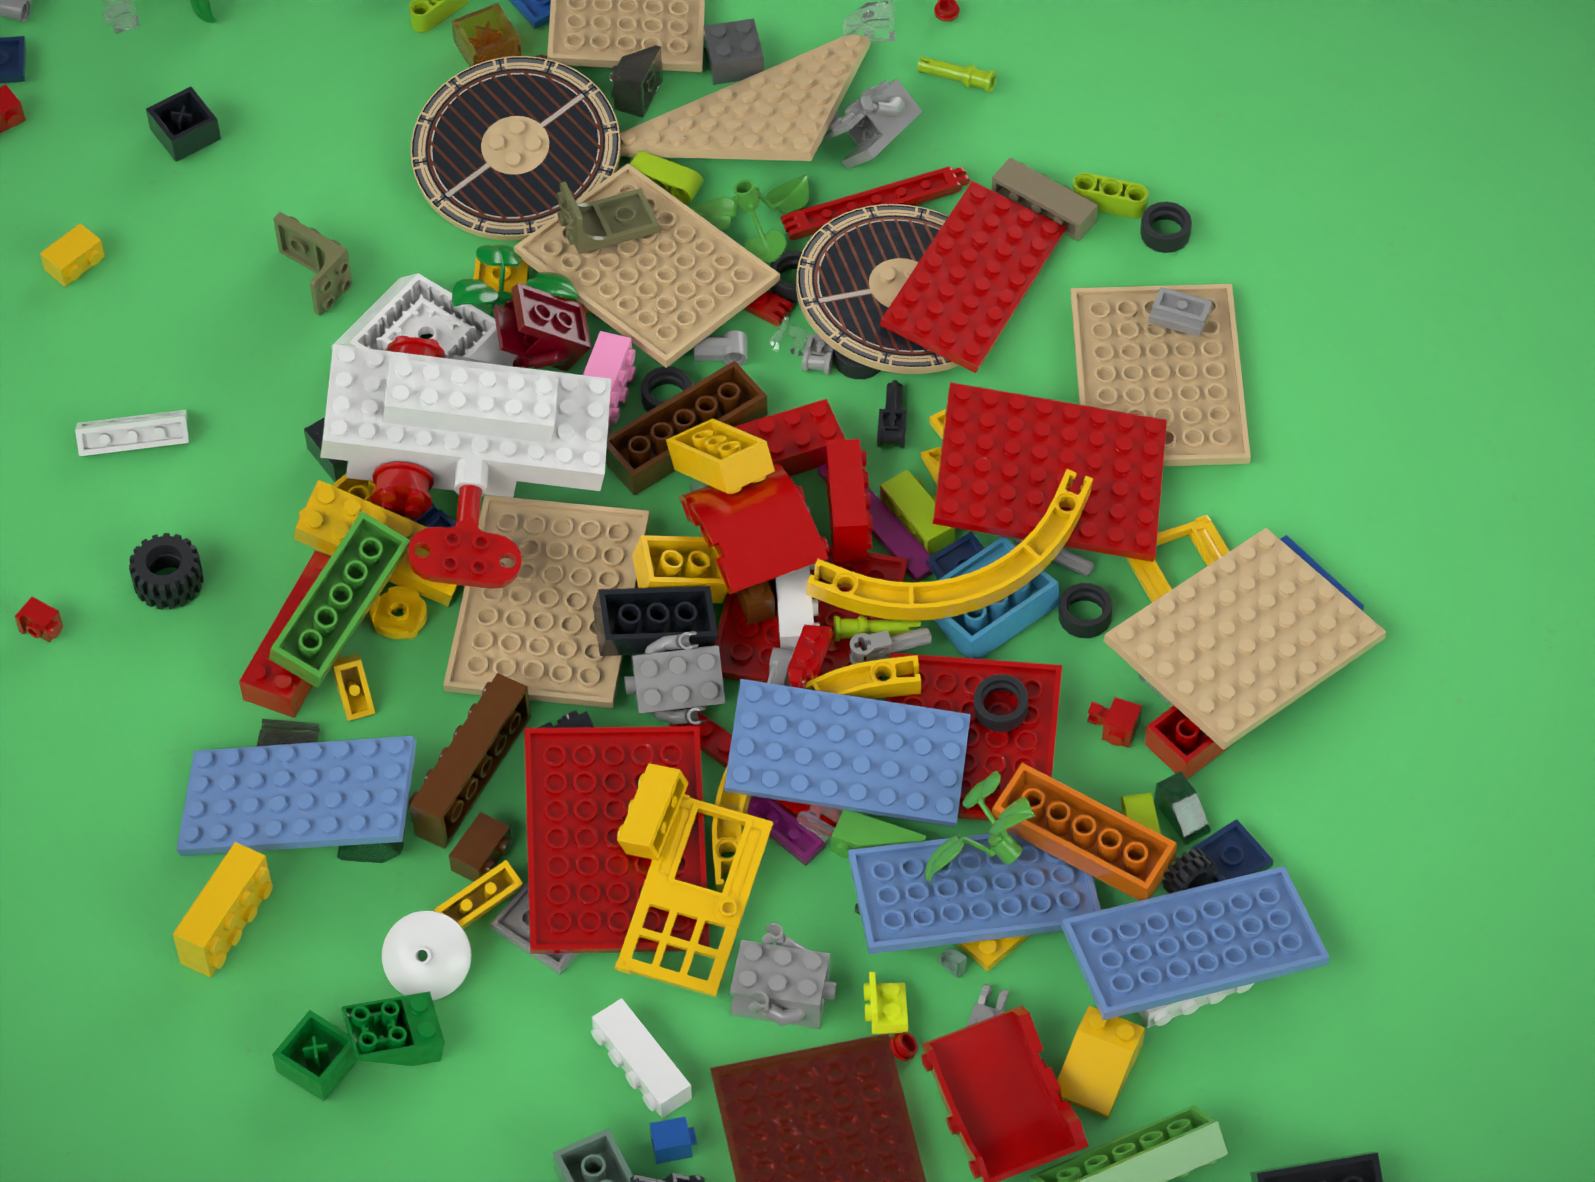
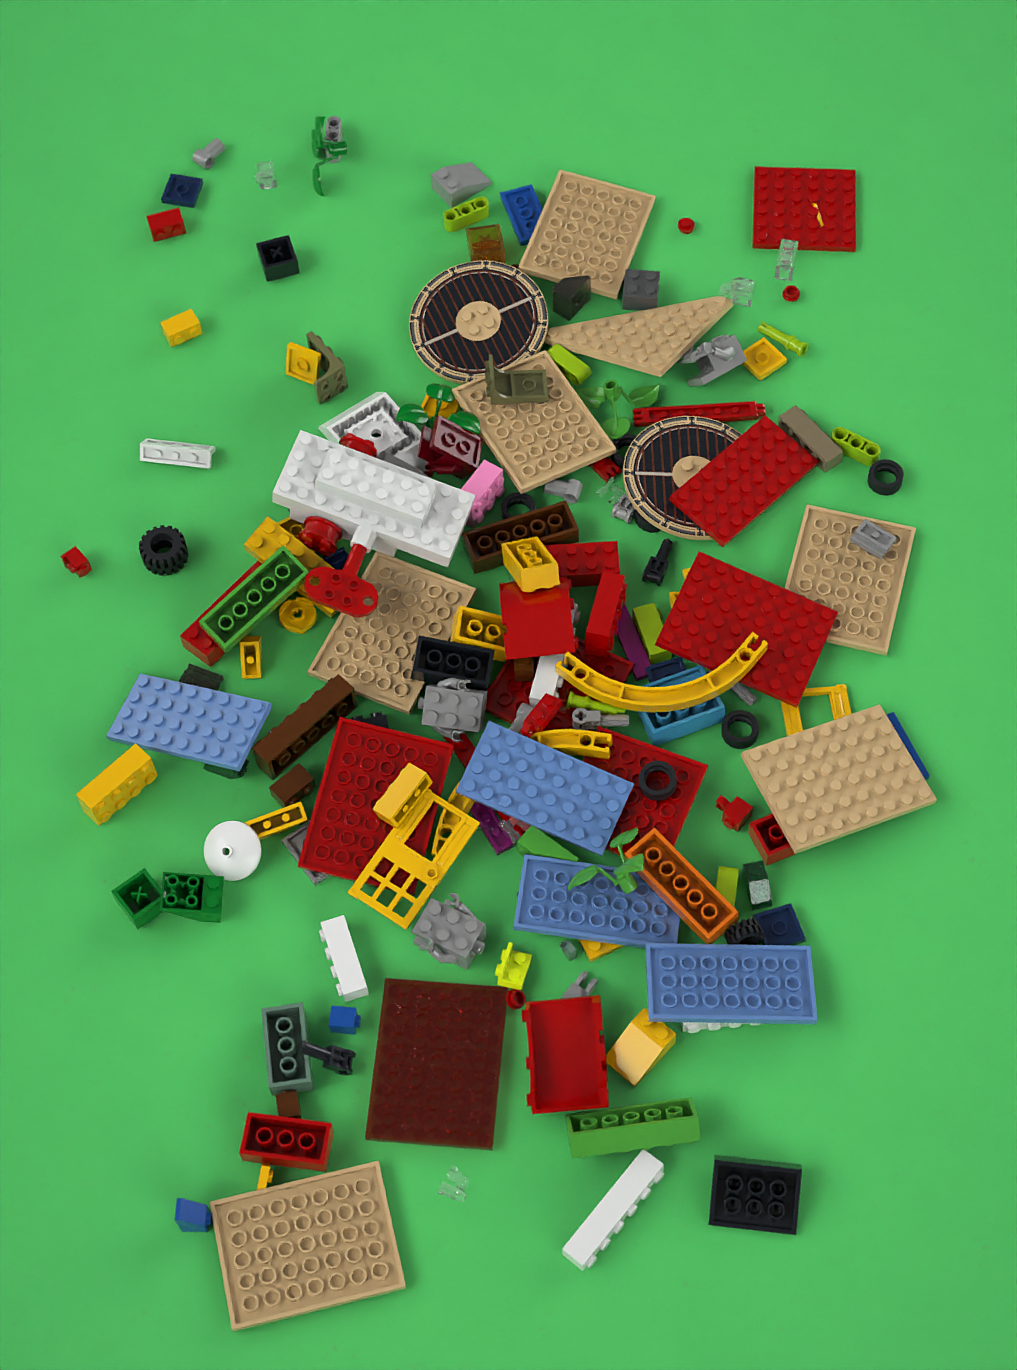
camera: 20 degrees right, 5 degrees up
none -> yellow plate [285,342,321,385]
none -> yellow plate [742,337,787,381]

